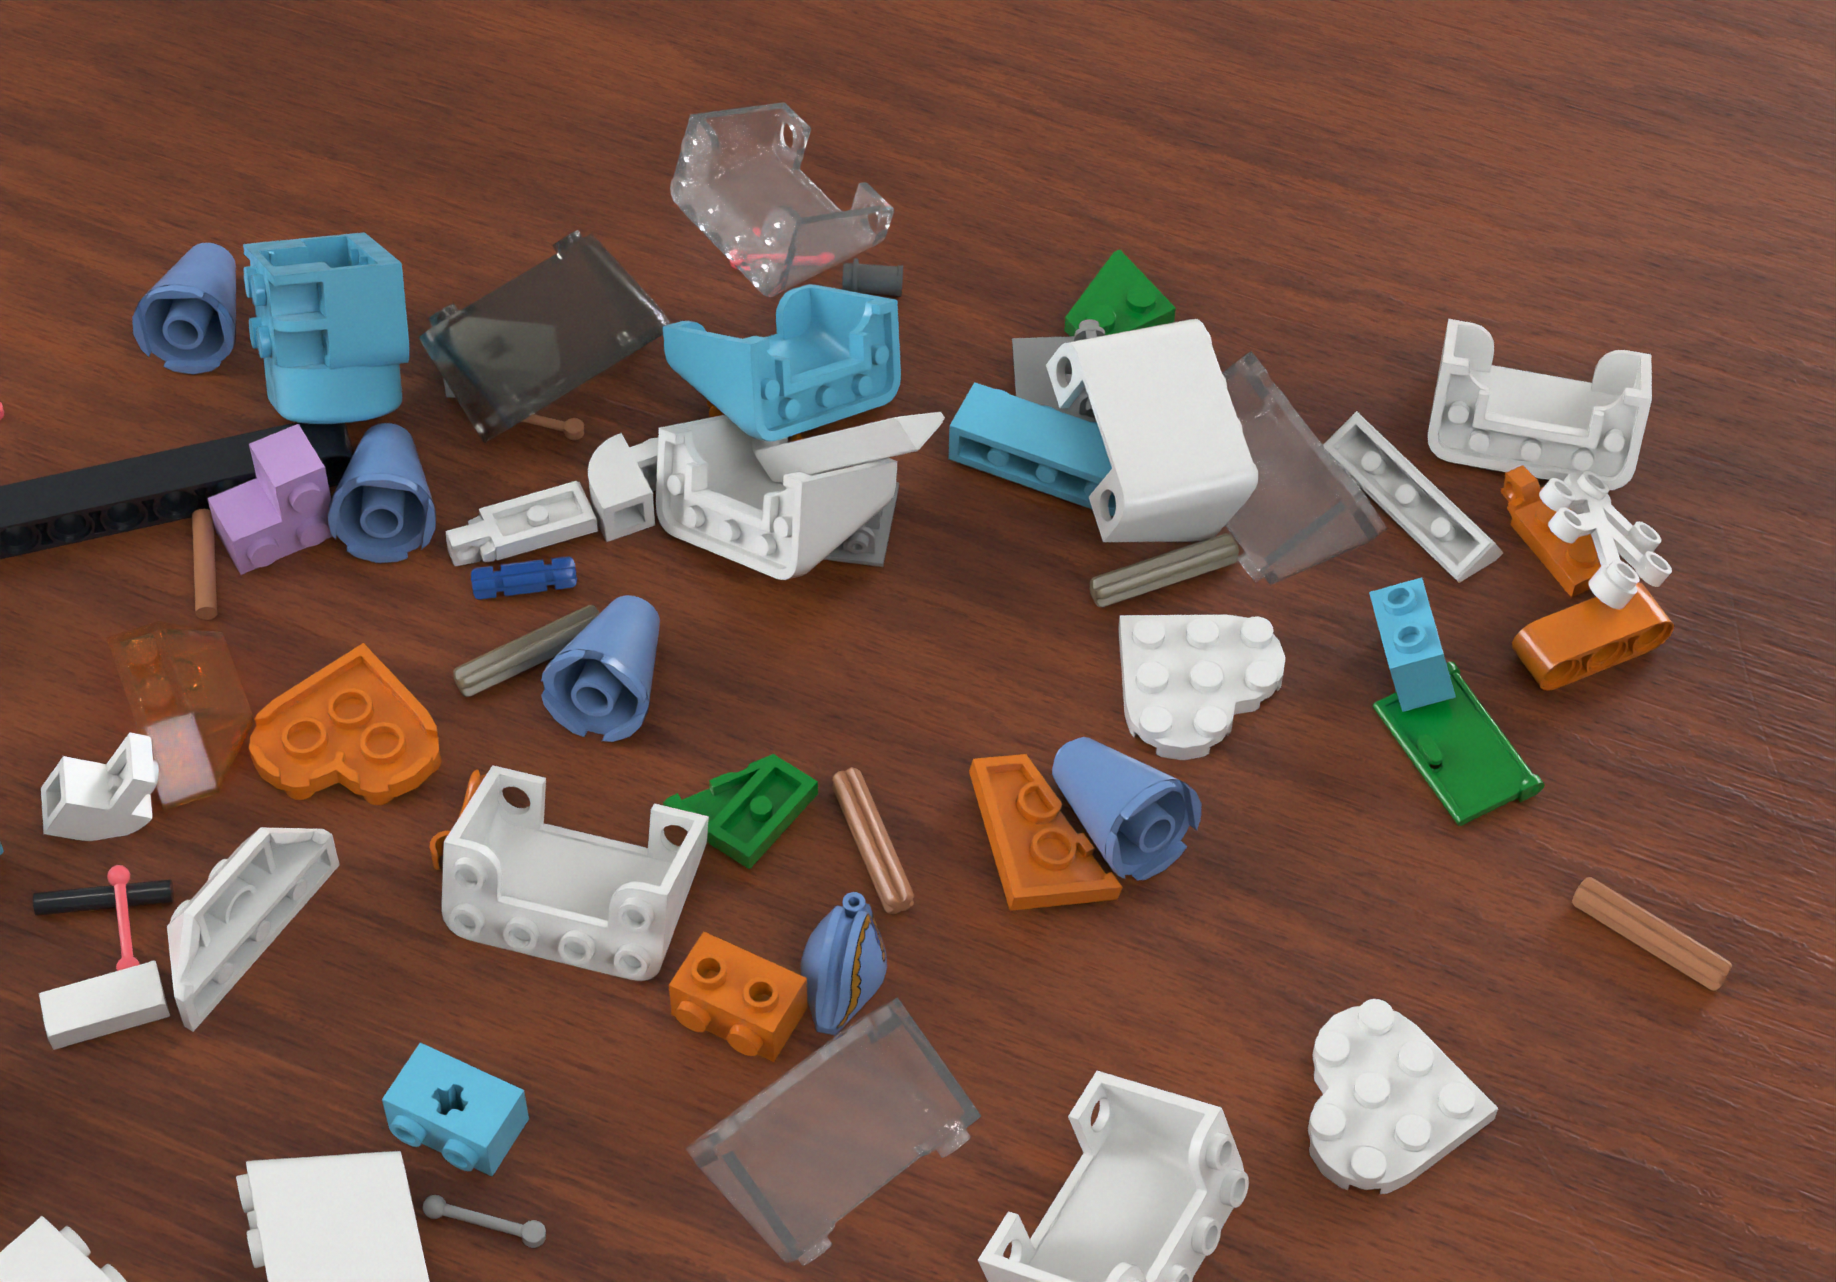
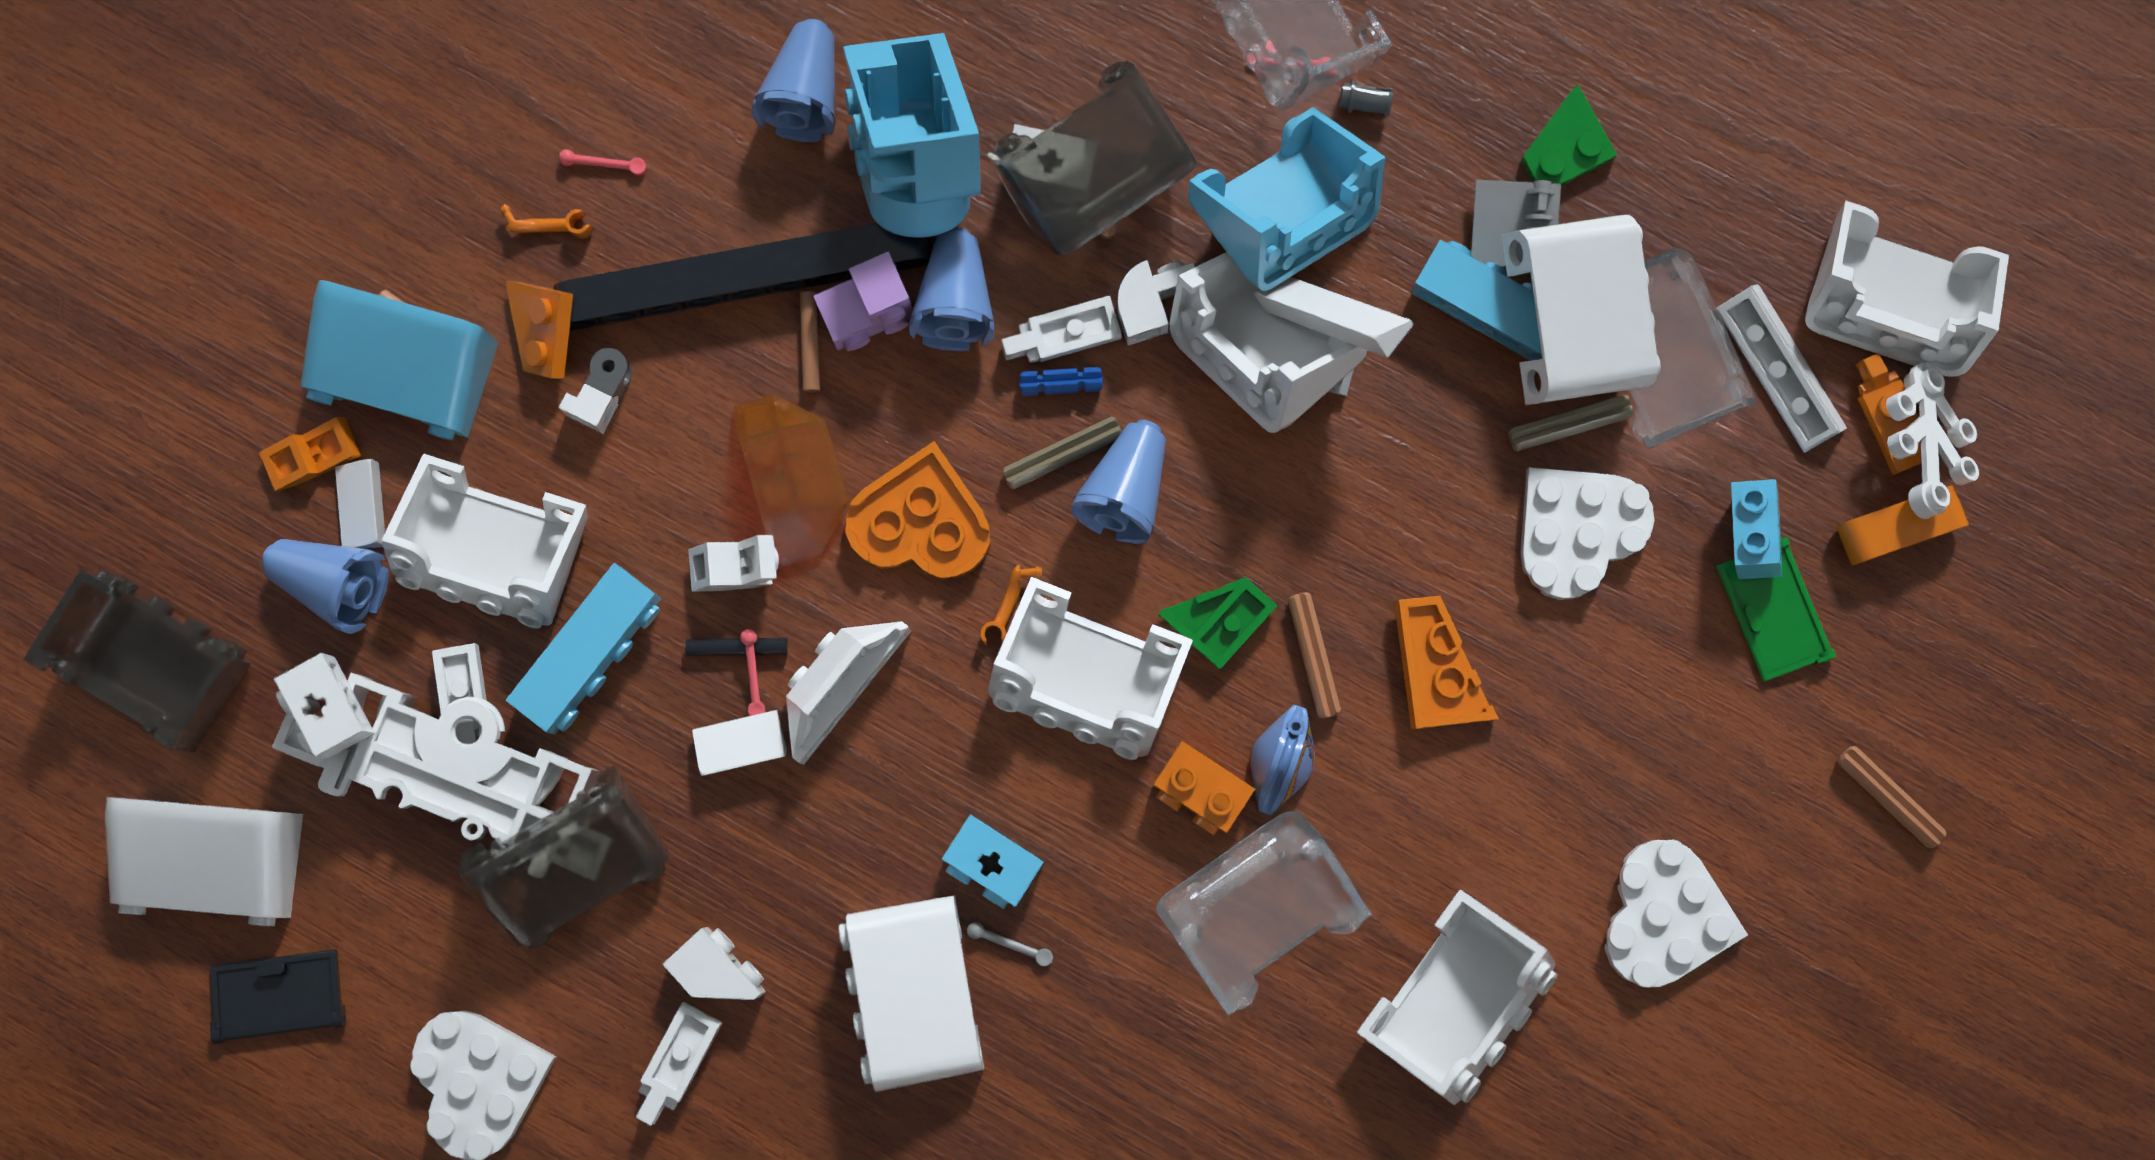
camera: 10 degrees right, 30 degrees up
medium blue cone [1052,737,1202,881] -> none

